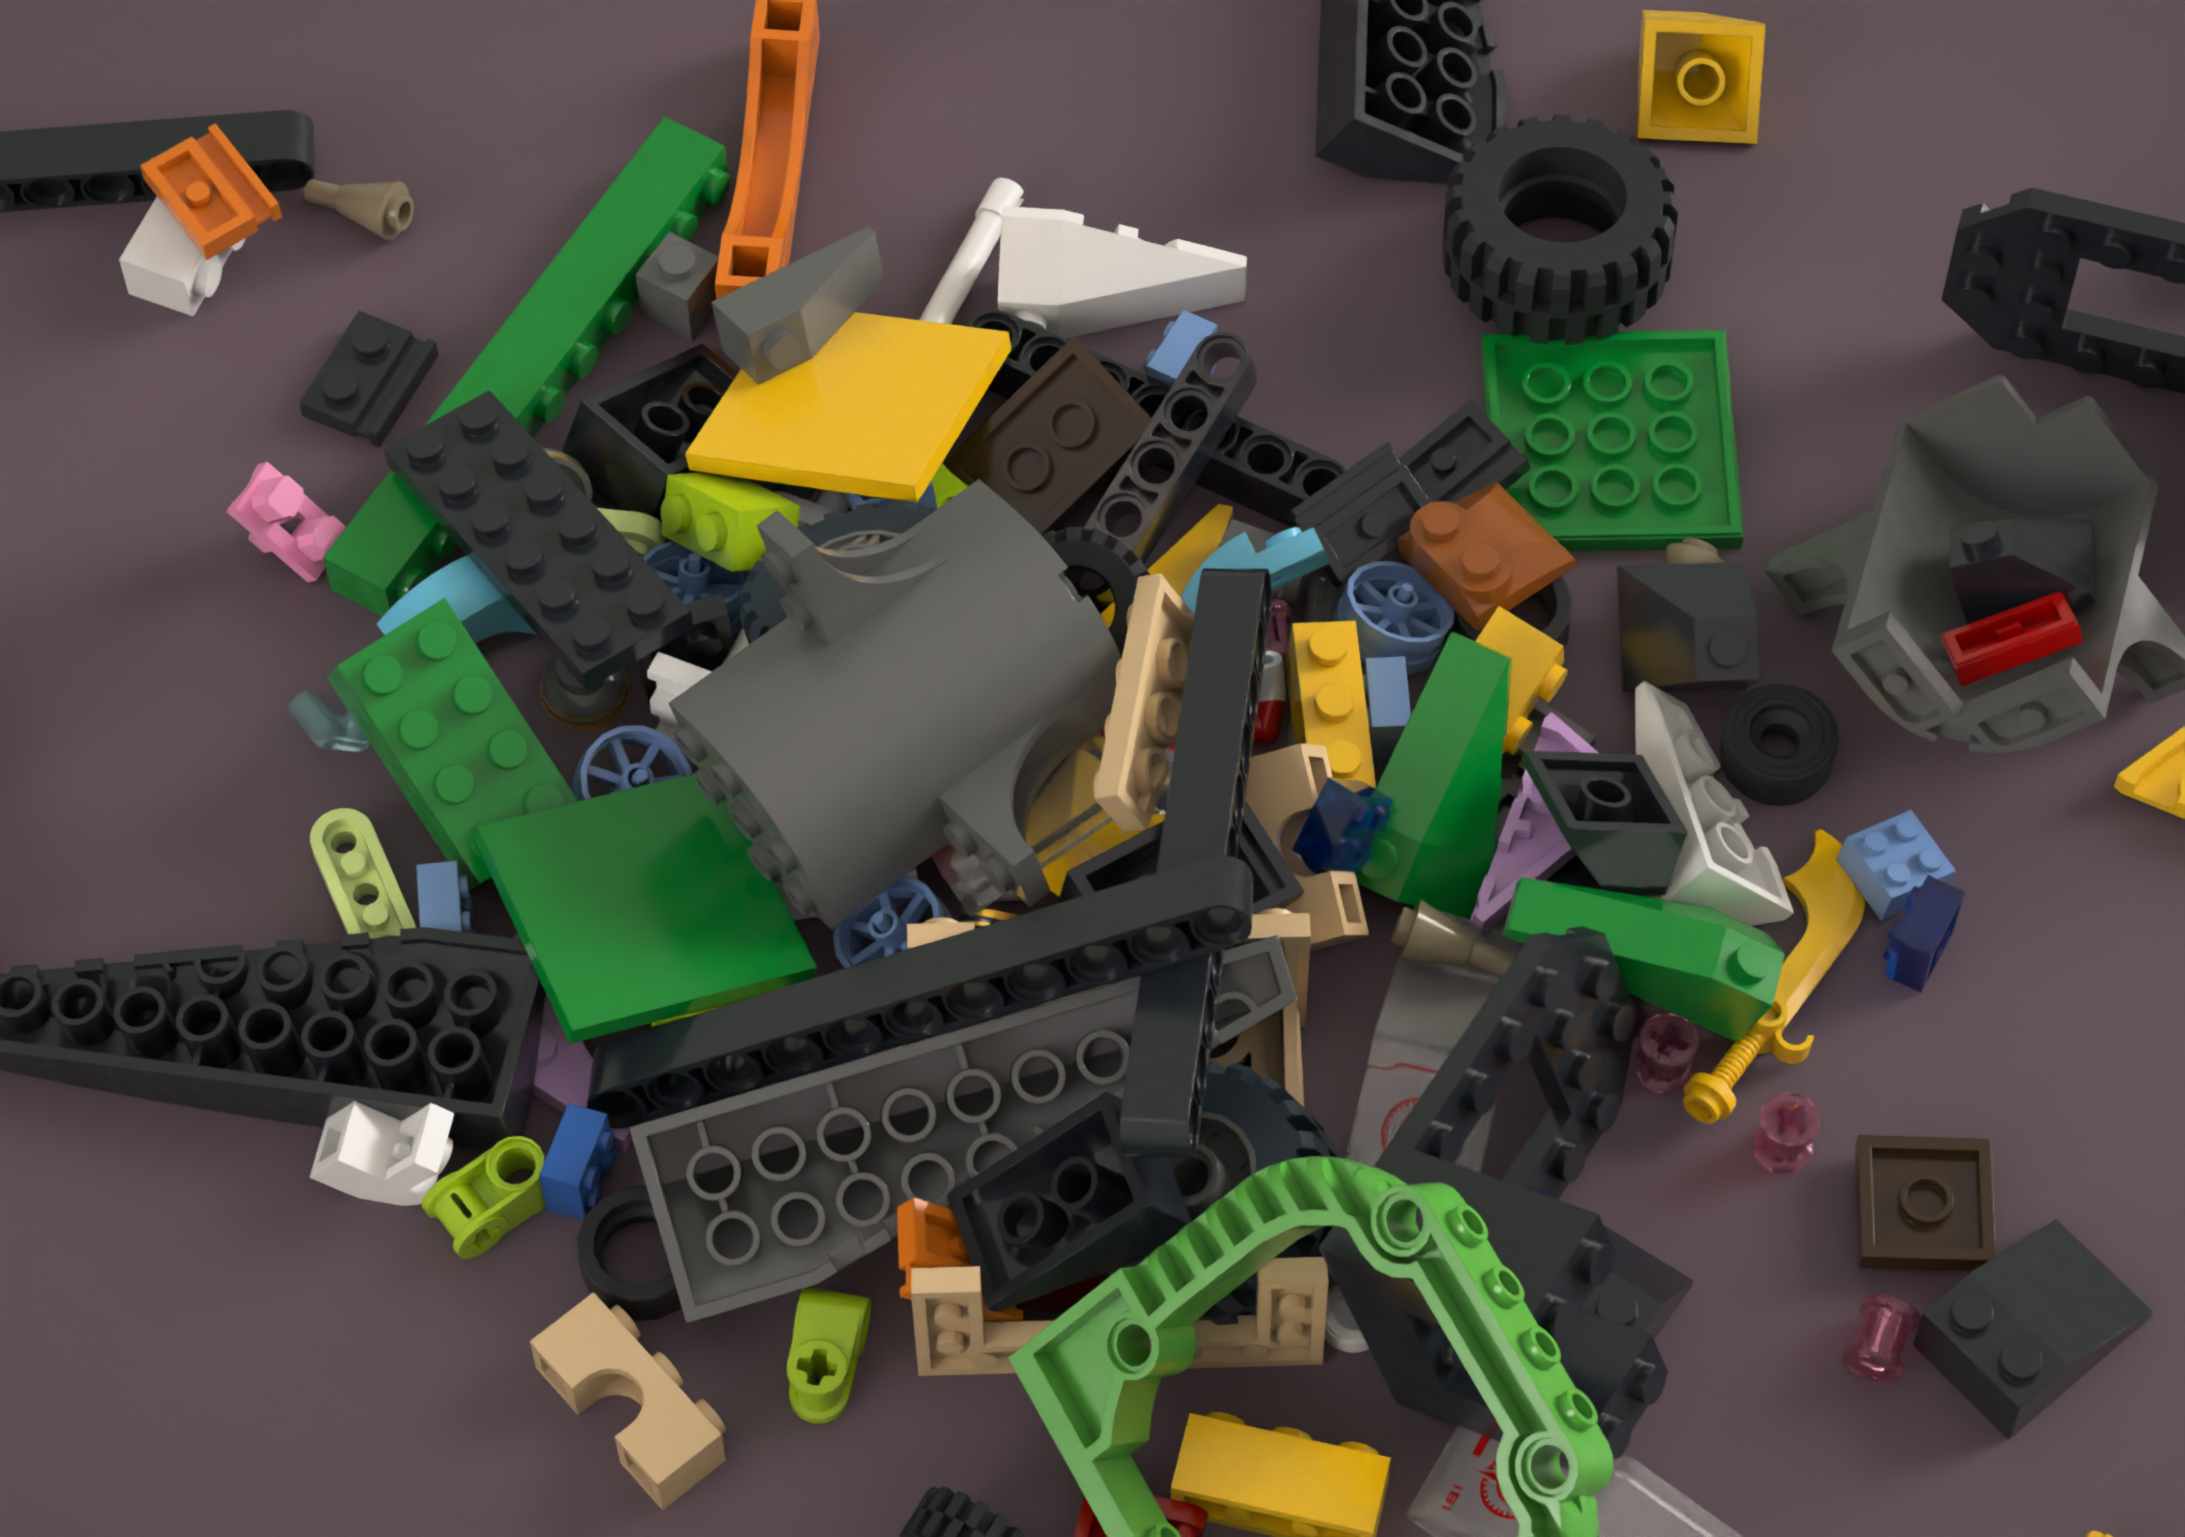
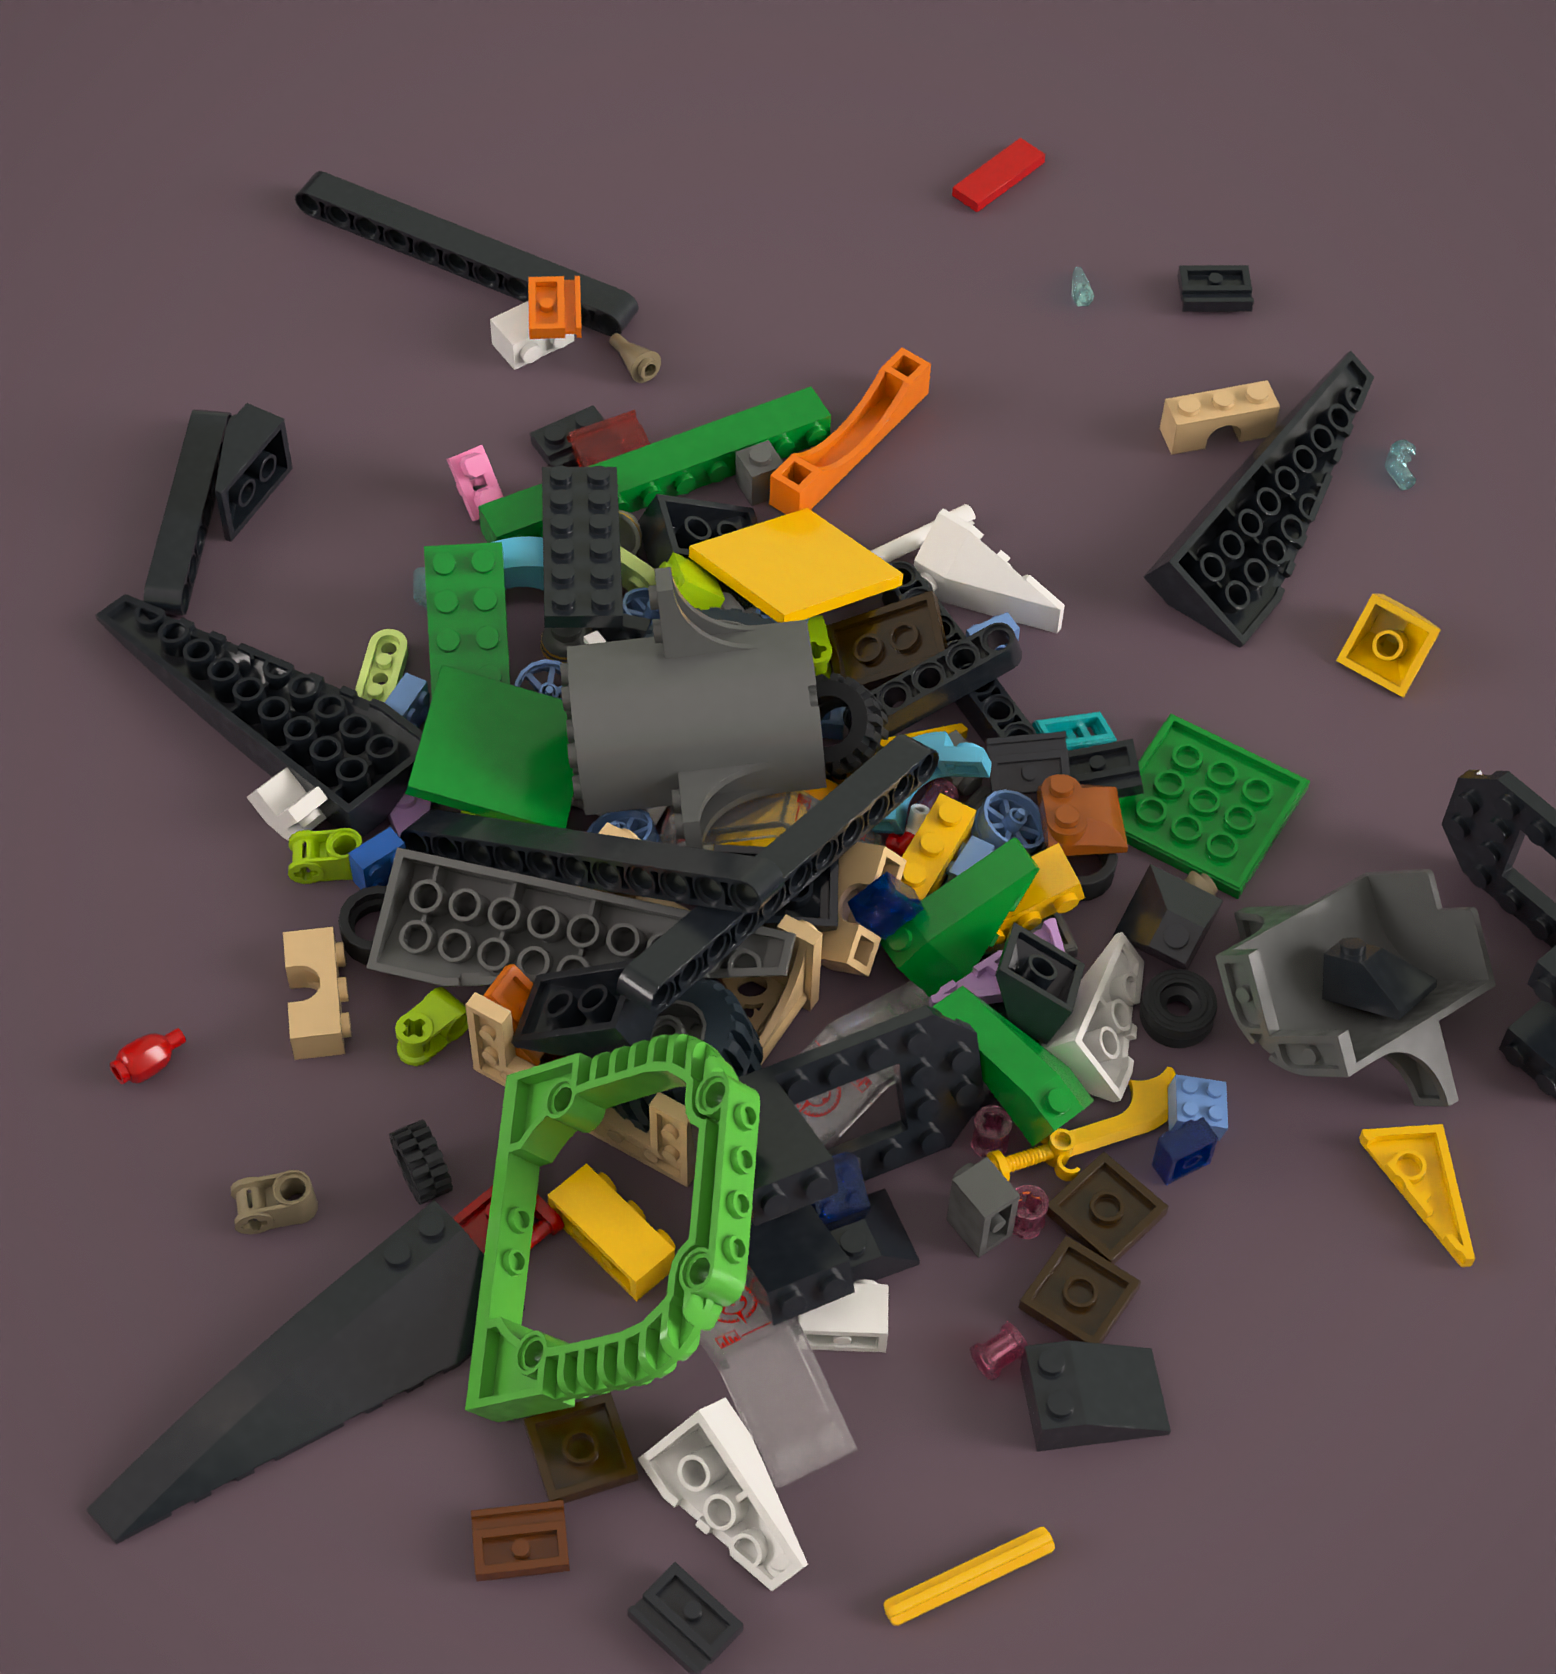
camera: 30 degrees right, 5 degrees down
dark grey slope [711,226,884,385] -> none
tan wing [1093,574,1194,832] -> none
dark tan cone [1390,899,1514,976] -> none
black tyre [1442,115,1678,345] -> none
red tile [1940,591,2084,687] -> none
none -> clear red plate [566,410,650,467]
none -> white brick [797,1279,889,1352]
none -> dark grey brick [946,1157,1020,1258]
none -> teal slope [1032,712,1117,751]
none -> dark brown plate [1045,1152,1169,1264]

